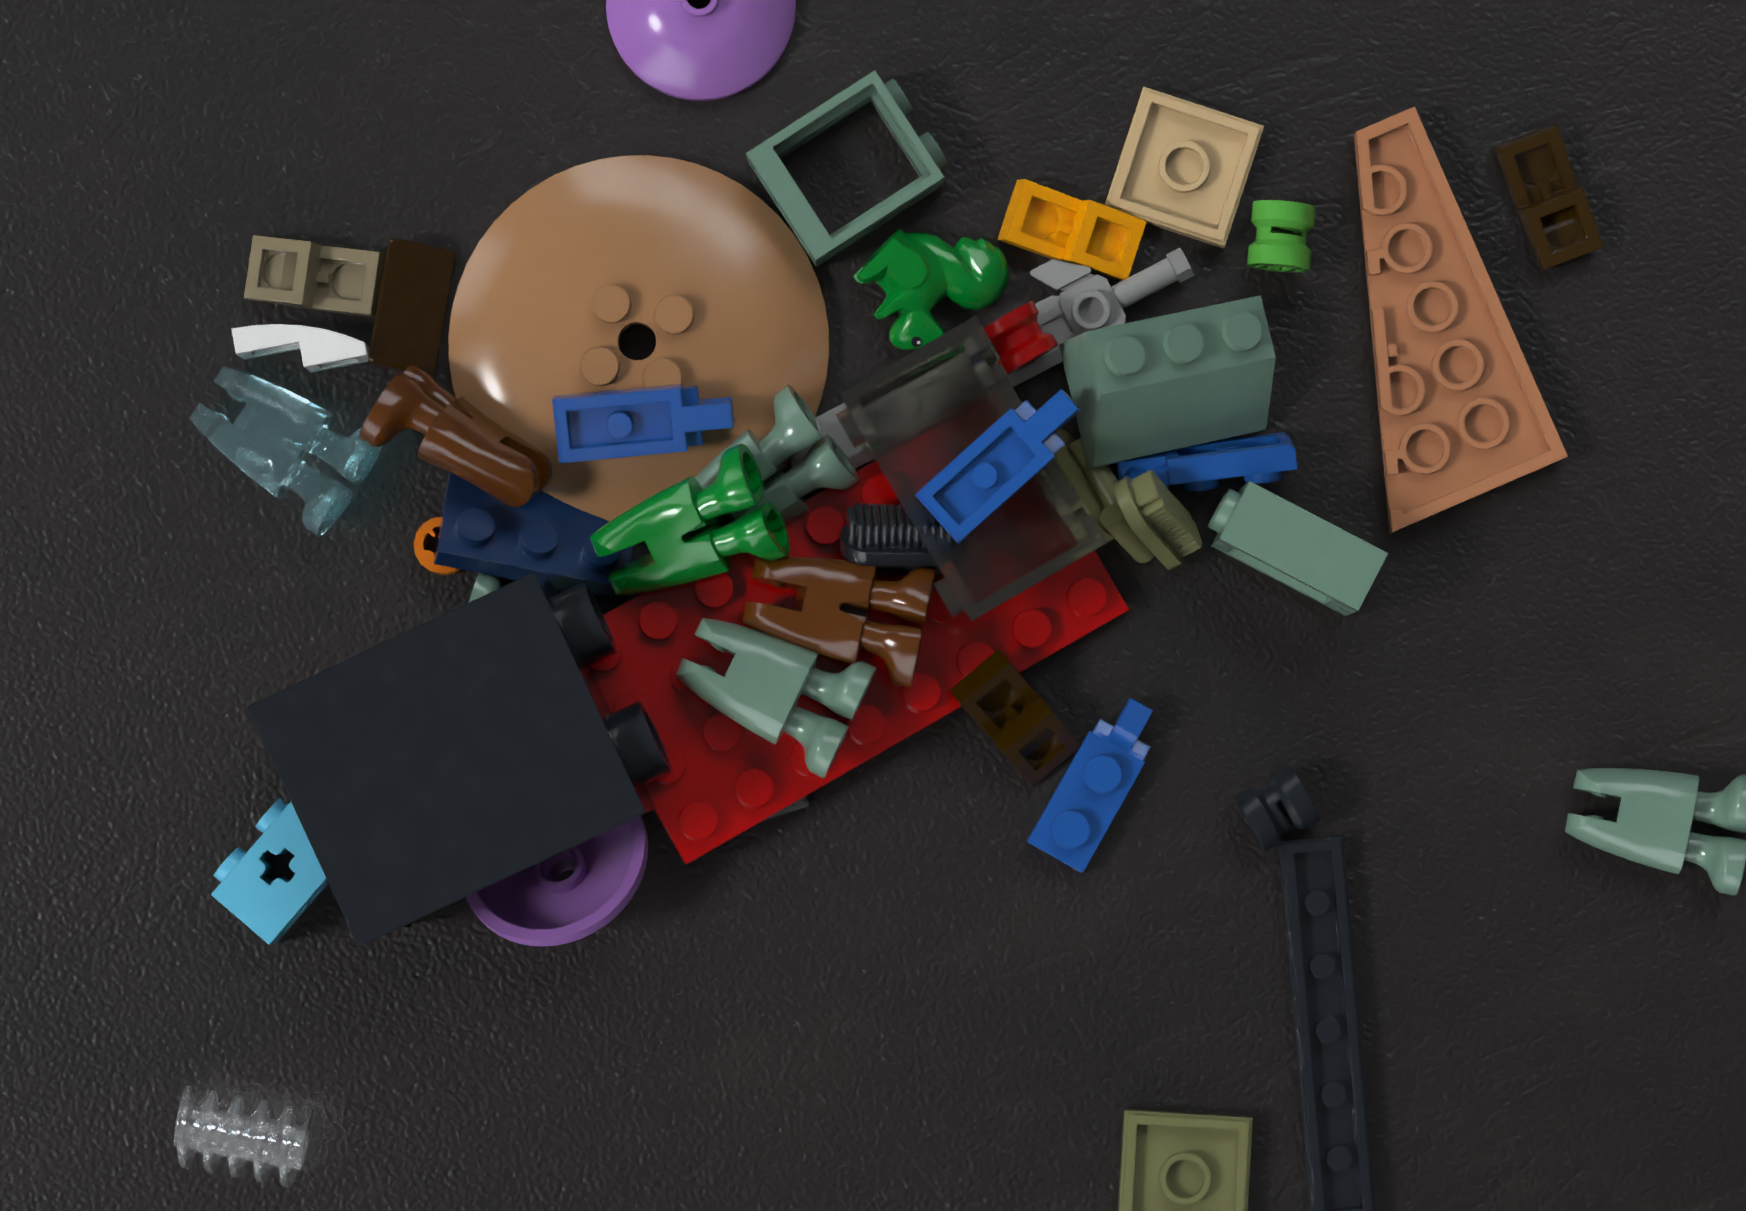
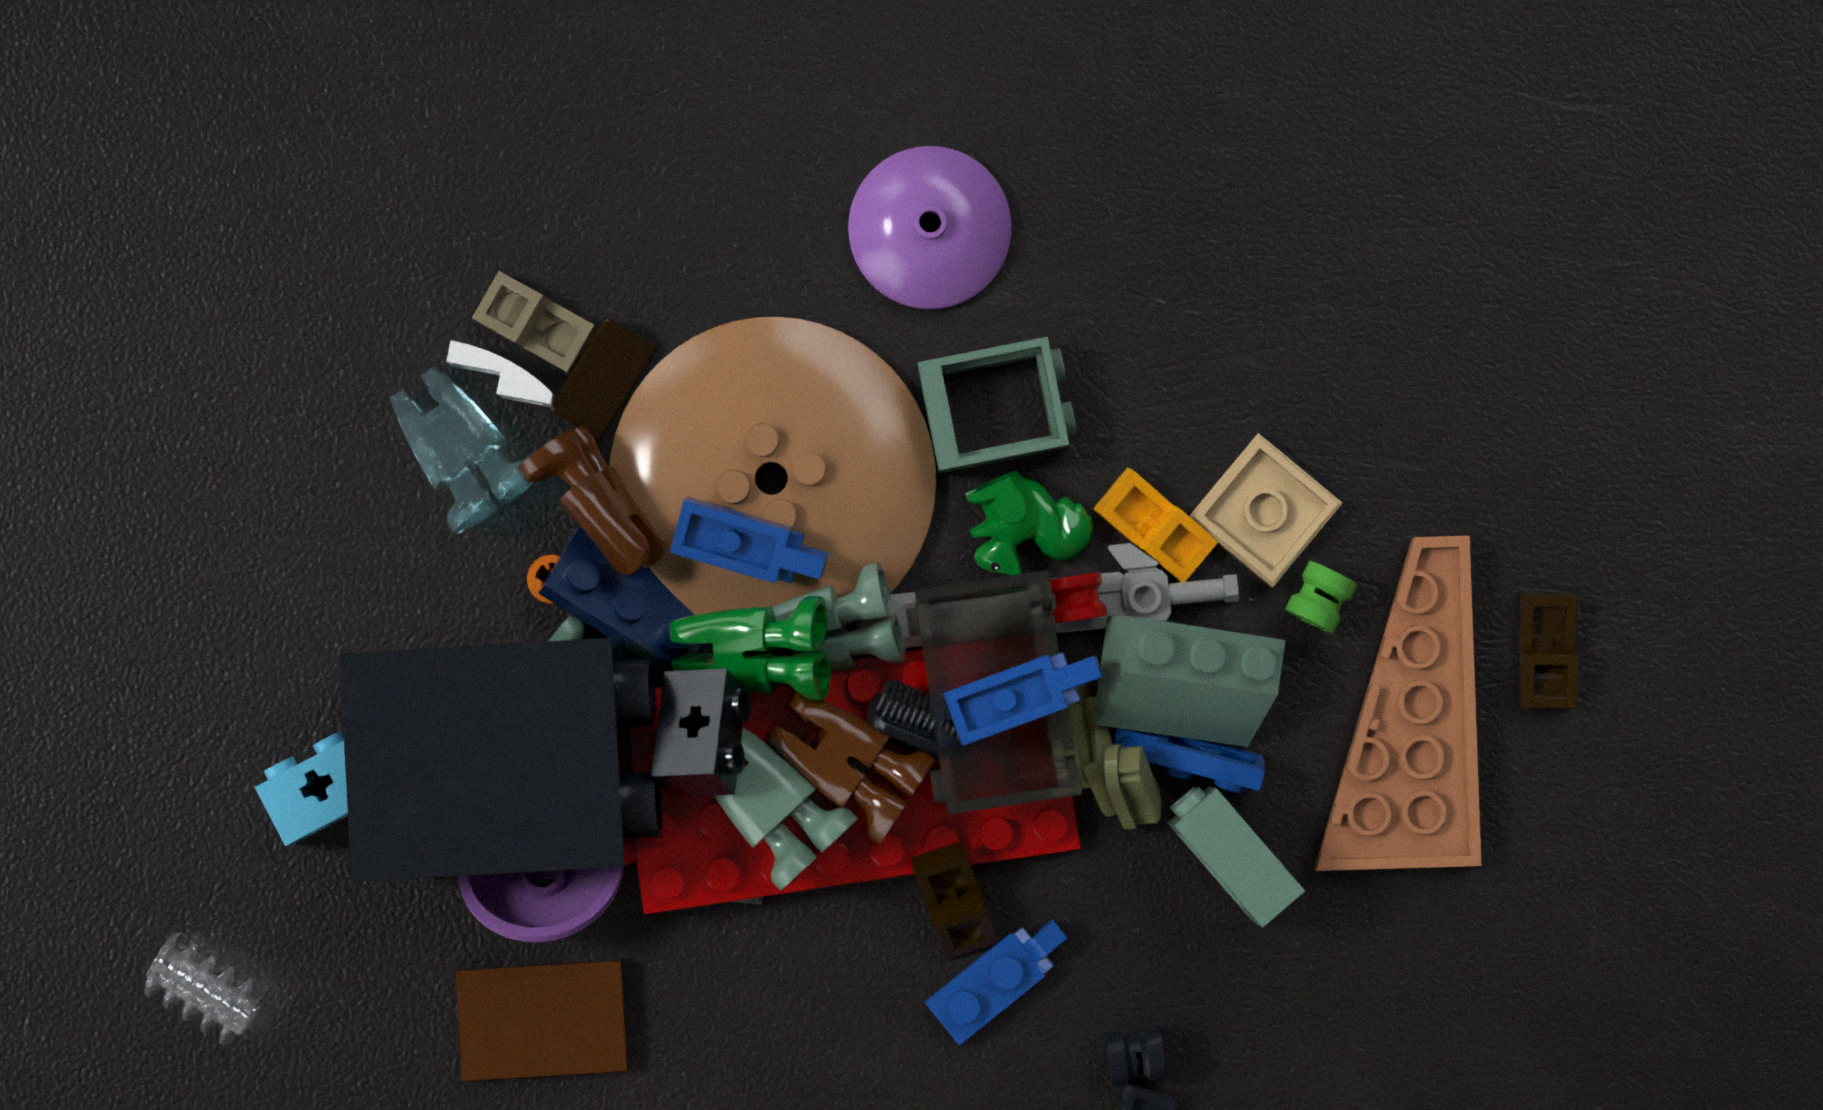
camera: 20 degrees right, 0 degrees up
none -> reddish brown tile [456,959,628,1081]
none -> black brick [651,668,751,797]

